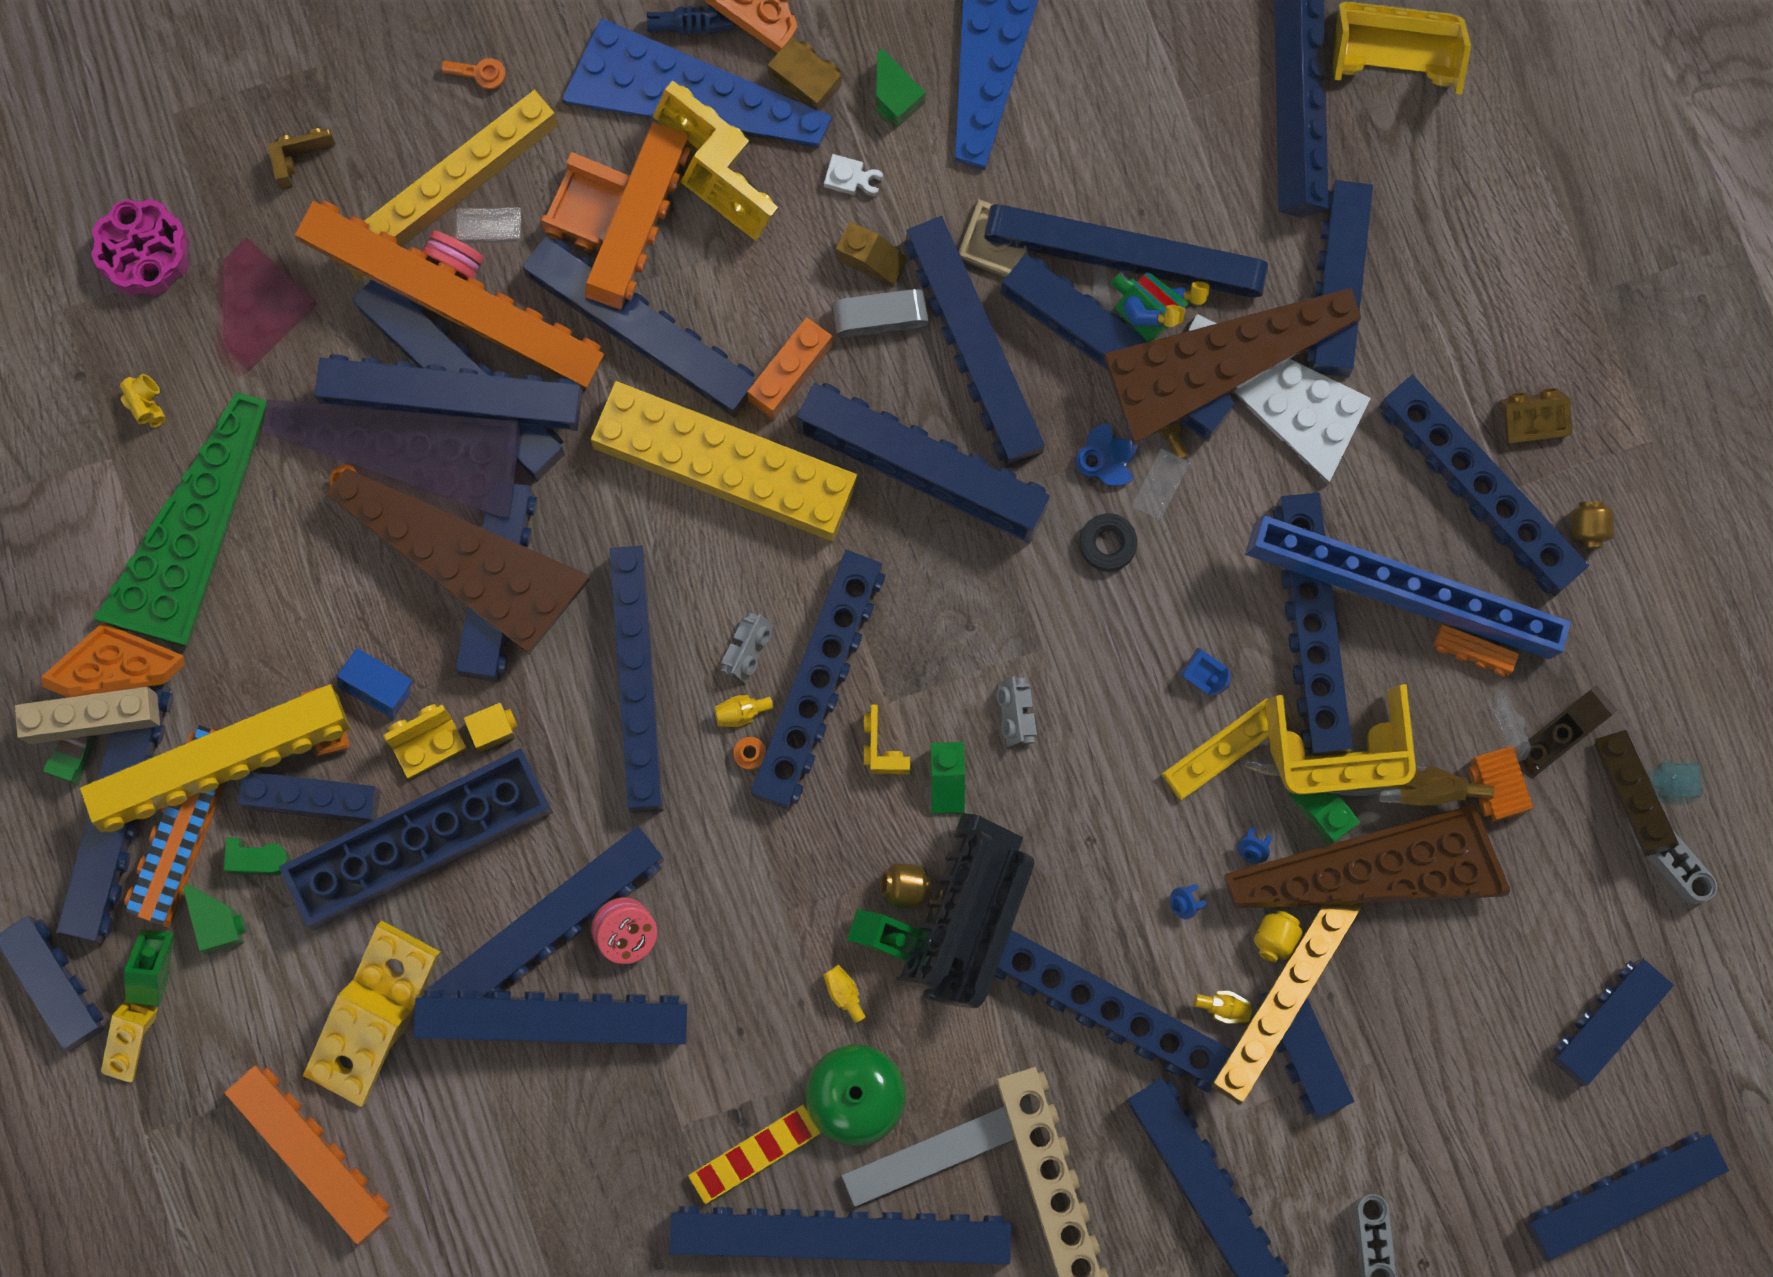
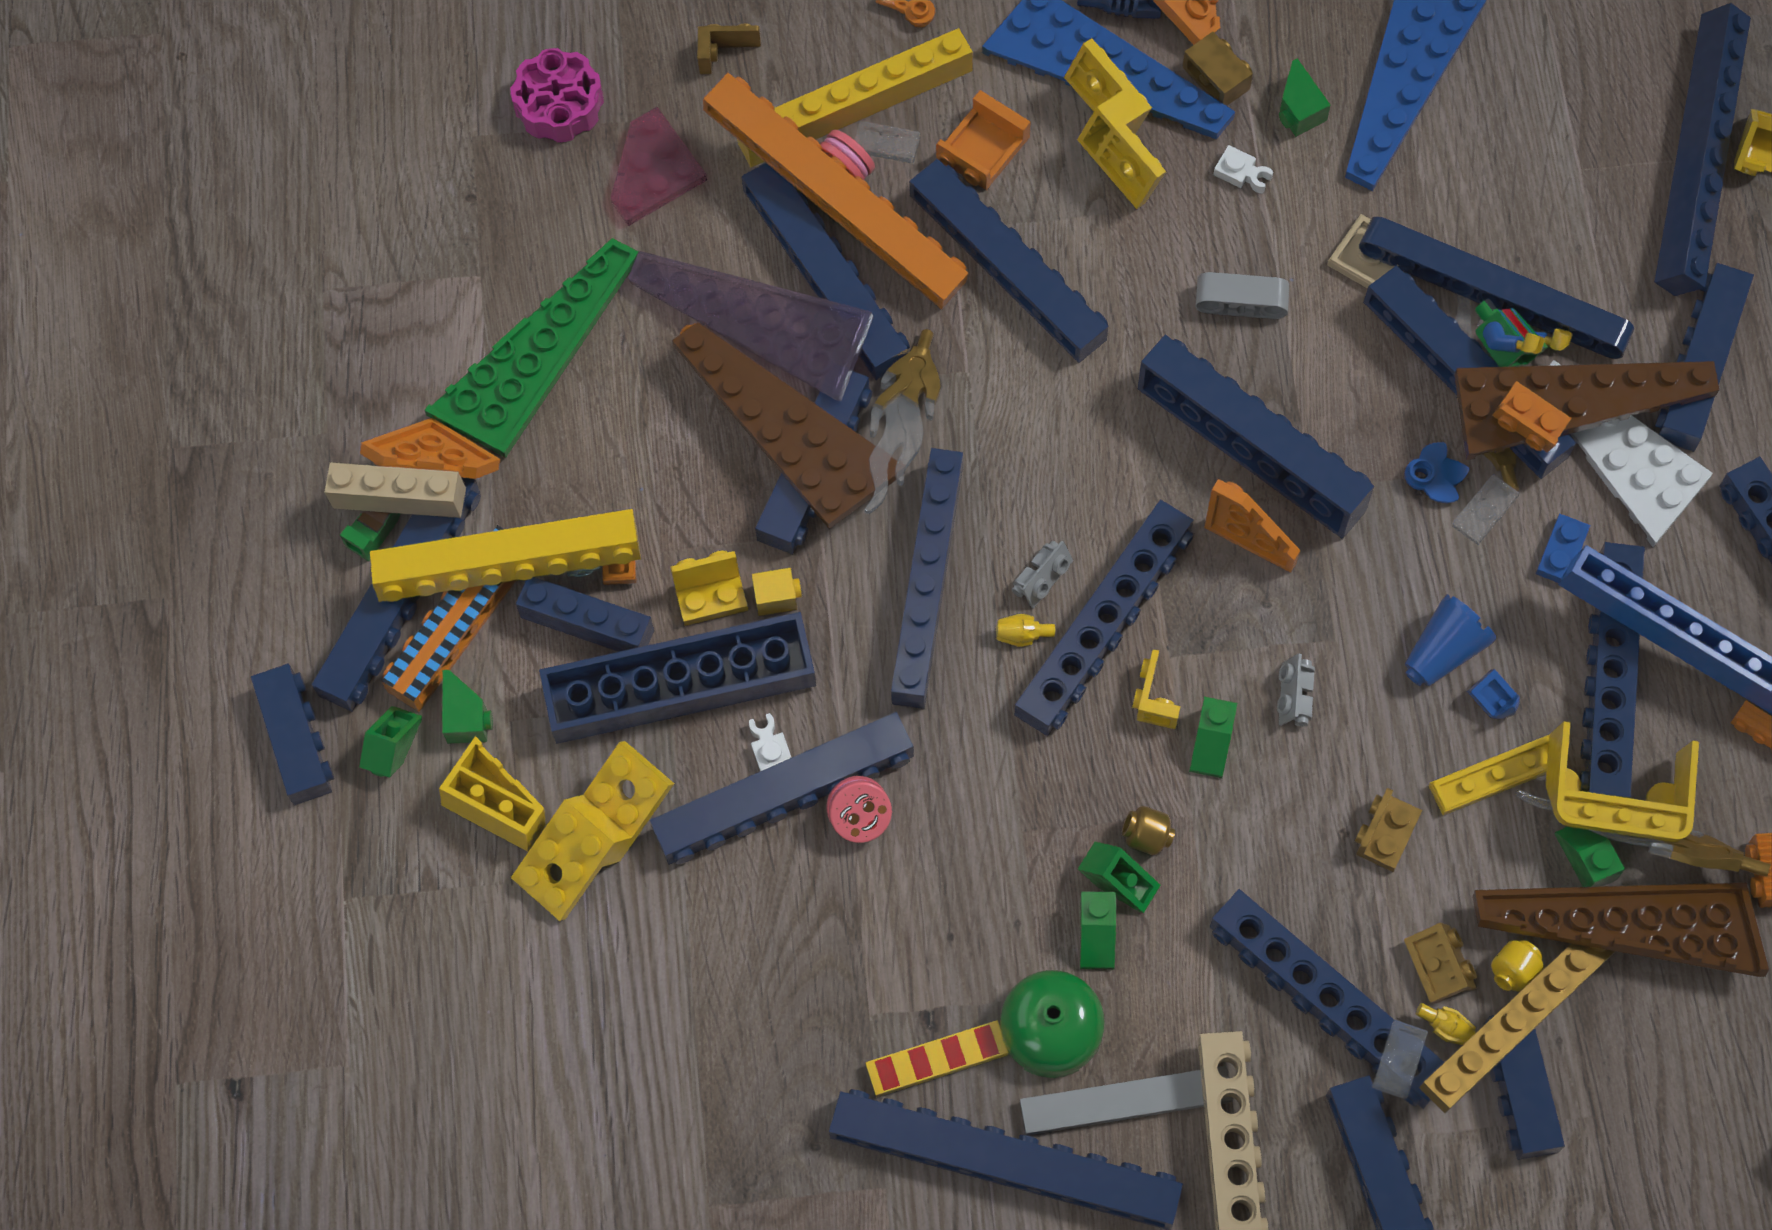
camera: 20 degrees right, 10 degrees down
yellow bracket [101,1000,158,1083] -> none
yellow plate [120,374,166,428] -> none
green leg [224,837,291,875] -> none
orange brick [224,1065,392,1245] -> none
dark blue brick [314,354,583,431] -> none
blue hinge [337,648,413,720] -> none
dark blue brick [414,989,687,1045] -> none
orange brick [585,122,692,310] -> none
yellow brick [591,381,857,542] -> none
orange plate [734,737,766,770] -> none
orange brick [747,317,833,420] -> none
yellow piece [823,965,866,1023] -> none
pearl gold slope [836,221,907,287] -> none
black piece [894,813,1034,1008] -> none
dark blue brick [903,215,1045,467] -> none
black tyre [1079,513,1138,572] -> none
blue plate [1170,884,1207,920] -> none
blue plate [1237,827,1272,863] -> none
none -> yellow wedge [439,736,546,852]
none -> white plate [749,713,792,771]
none -> clear piece [865,329,940,514]
none -> green slope [1080,892,1116,969]
none -> orange plate [1204,479,1300,573]
none -> pearl gold bracket [1354,788,1422,872]
none -> clear plate [1372,1019,1428,1099]
none -> pearl gold bracket [1404,922,1477,1004]
none -> blue cone [1405,594,1496,687]
none -> orange bracket [1492,381,1571,452]
none -> blue plate [1536,513,1591,583]

